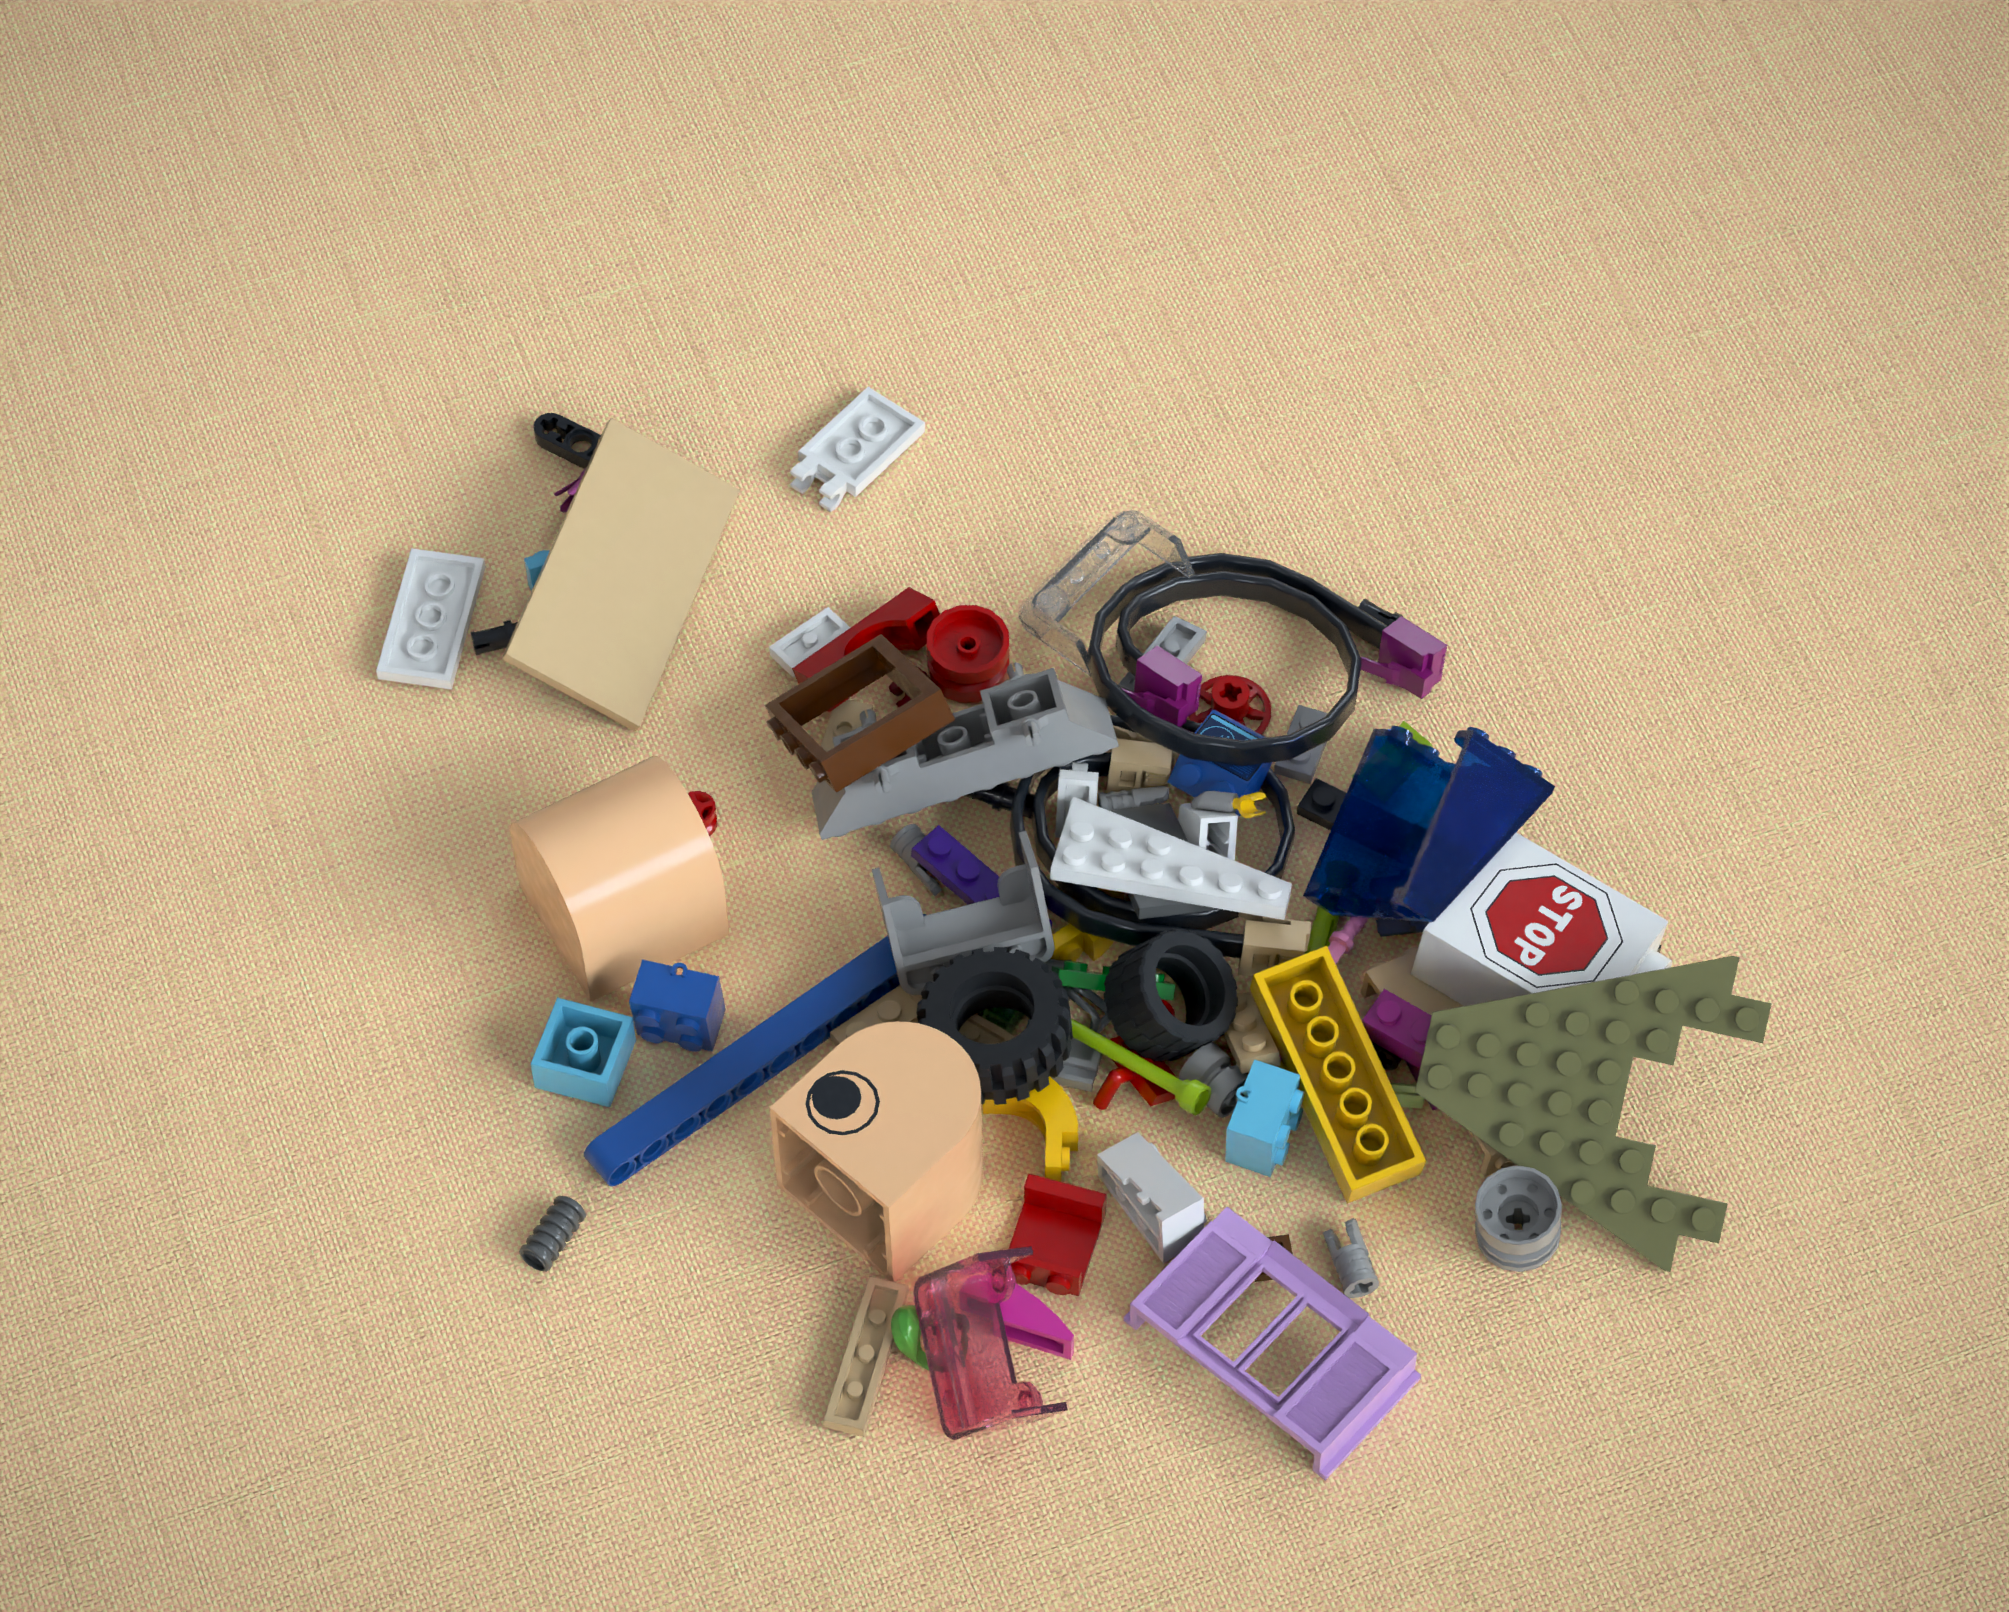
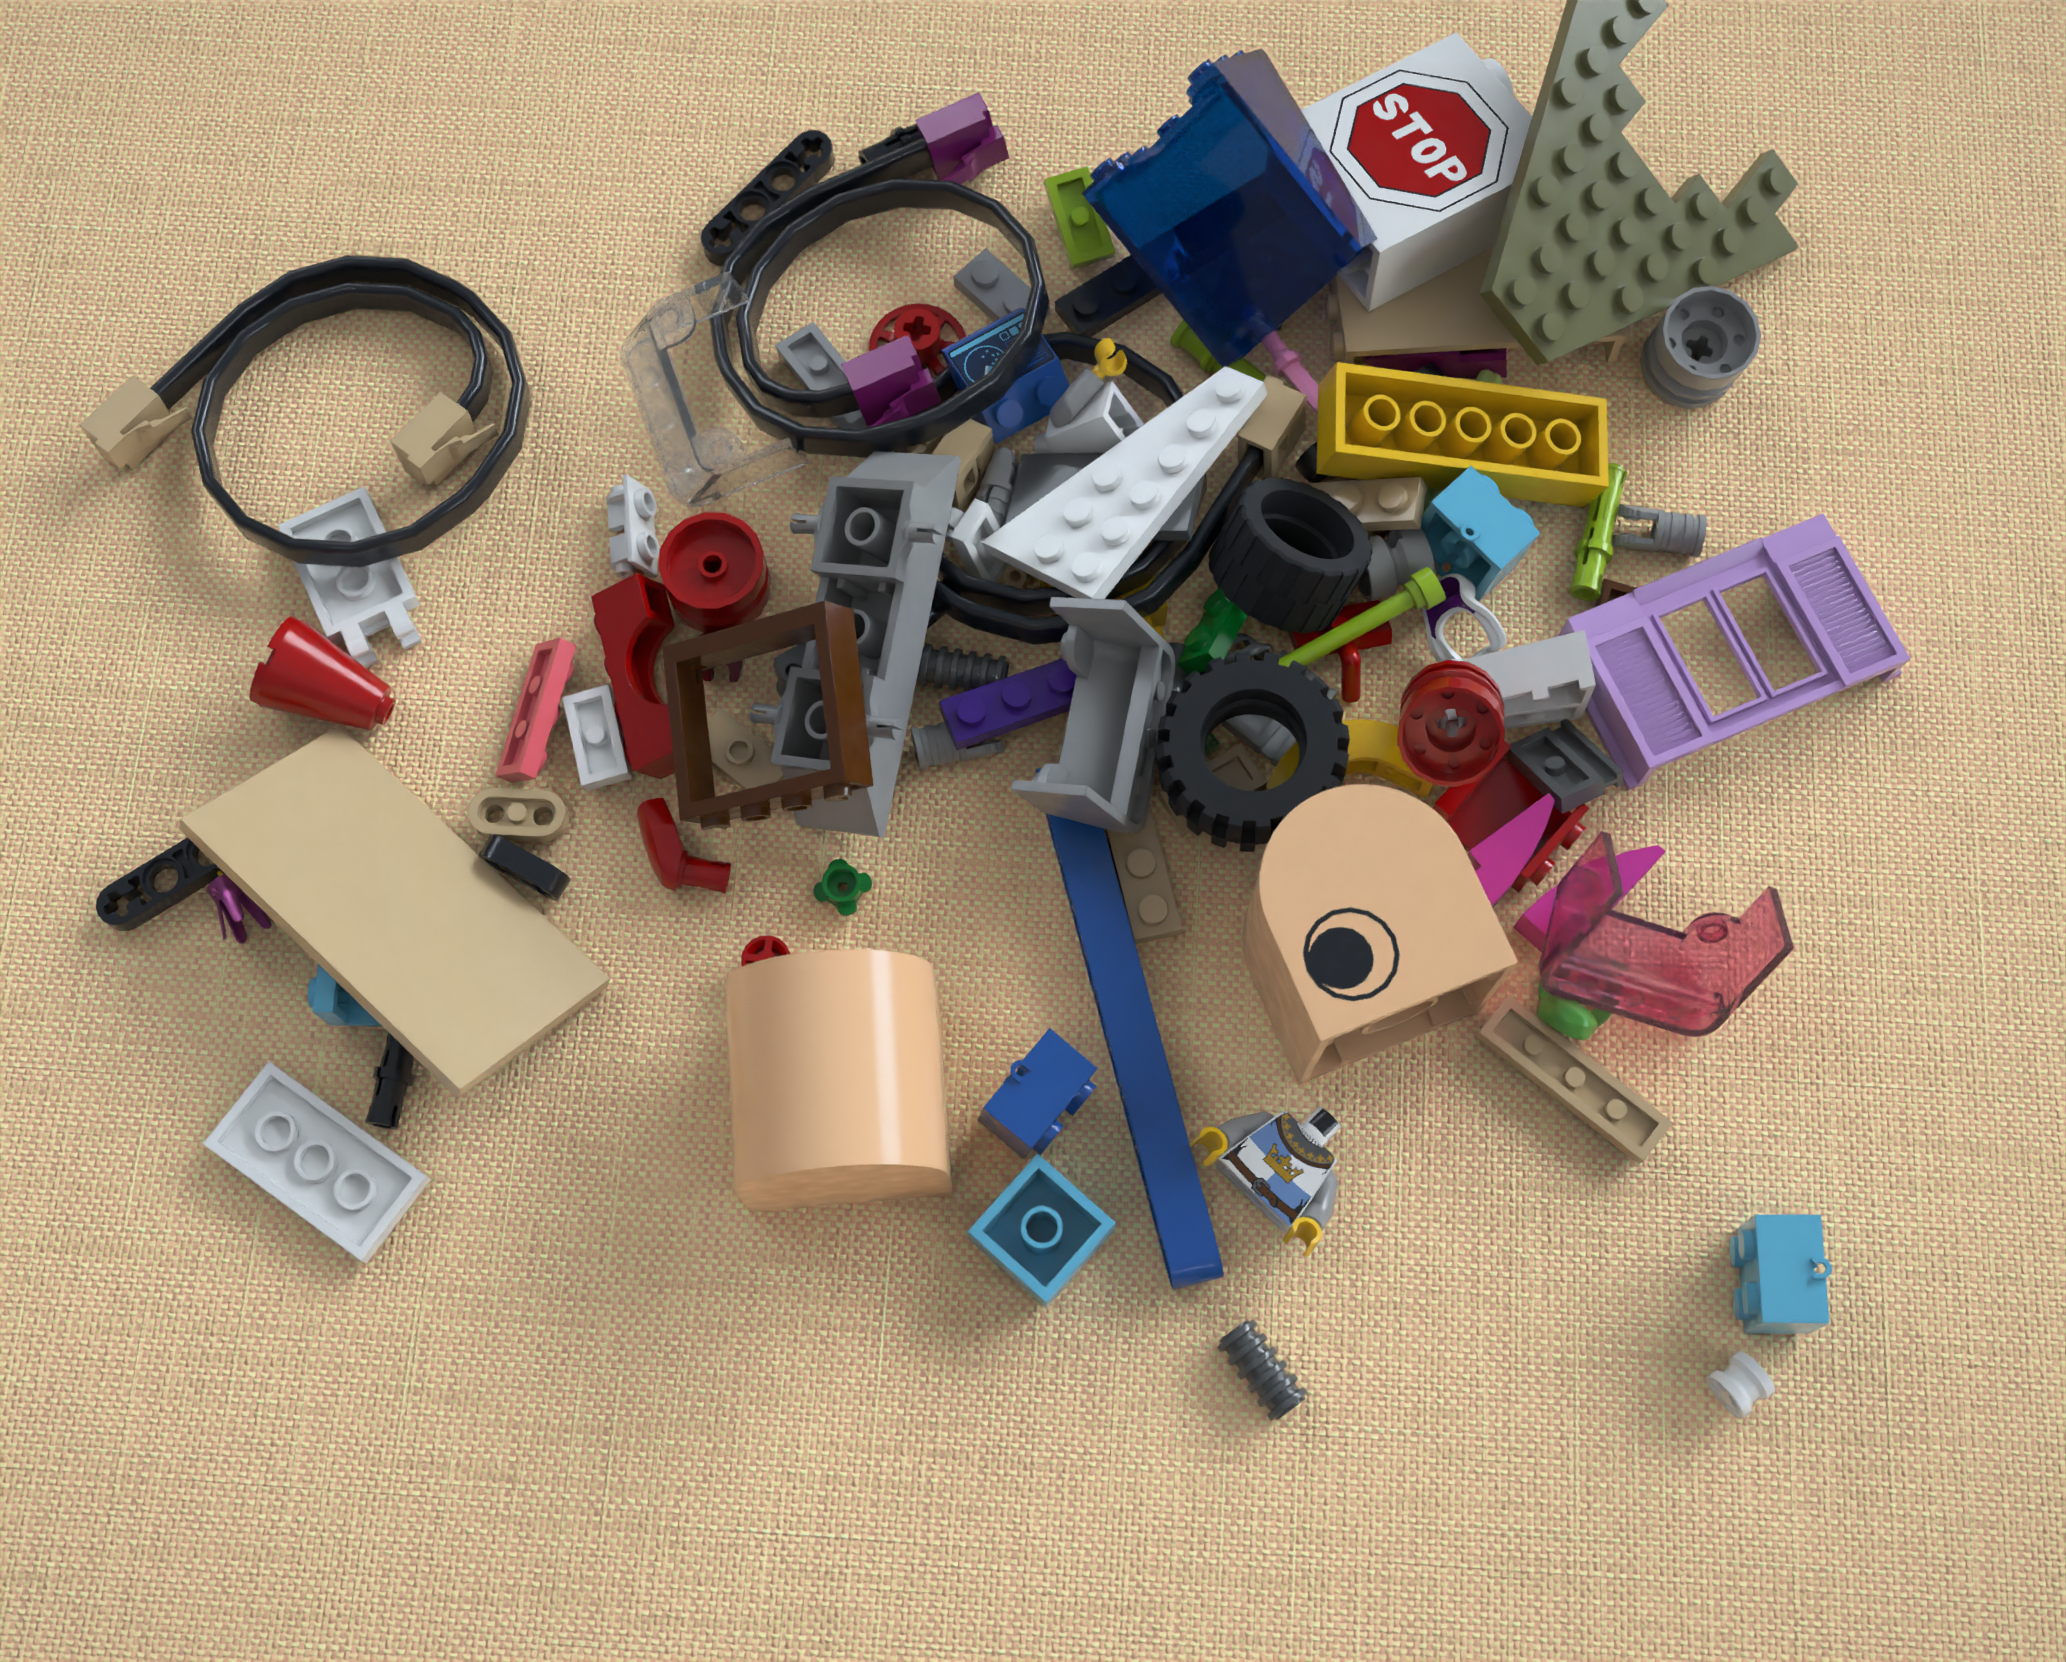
camera: 65 degrees left, 15 degrees up
magenta brick [1362,989,1432,1069] -> none
none -> black piece [80,255,531,568]
none -> red cone [249,616,396,730]
none -> tan plate [468,787,569,842]
none -> black beam [478,834,571,901]
none -> coral plate [495,638,576,783]
none -> white hinge [606,475,660,579]
none -> red arm [637,798,732,894]
none -> black beam [701,130,834,266]
none -> green plate [813,859,872,916]
none -> dark grey piece [917,643,1009,692]
none -> torso [1189,1107,1341,1257]
none -> red wheel [1397,660,1505,787]
none -> white piece [1422,574,1507,662]
none -> dark pink slope [1467,793,1555,908]
none -> dark grey plate [1507,719,1623,814]
none -> lime pin [1569,463,1627,601]
none -> white wheel [1706,1350,1775,1419]
none -> medium azure brick [1729,1214,1832,1334]

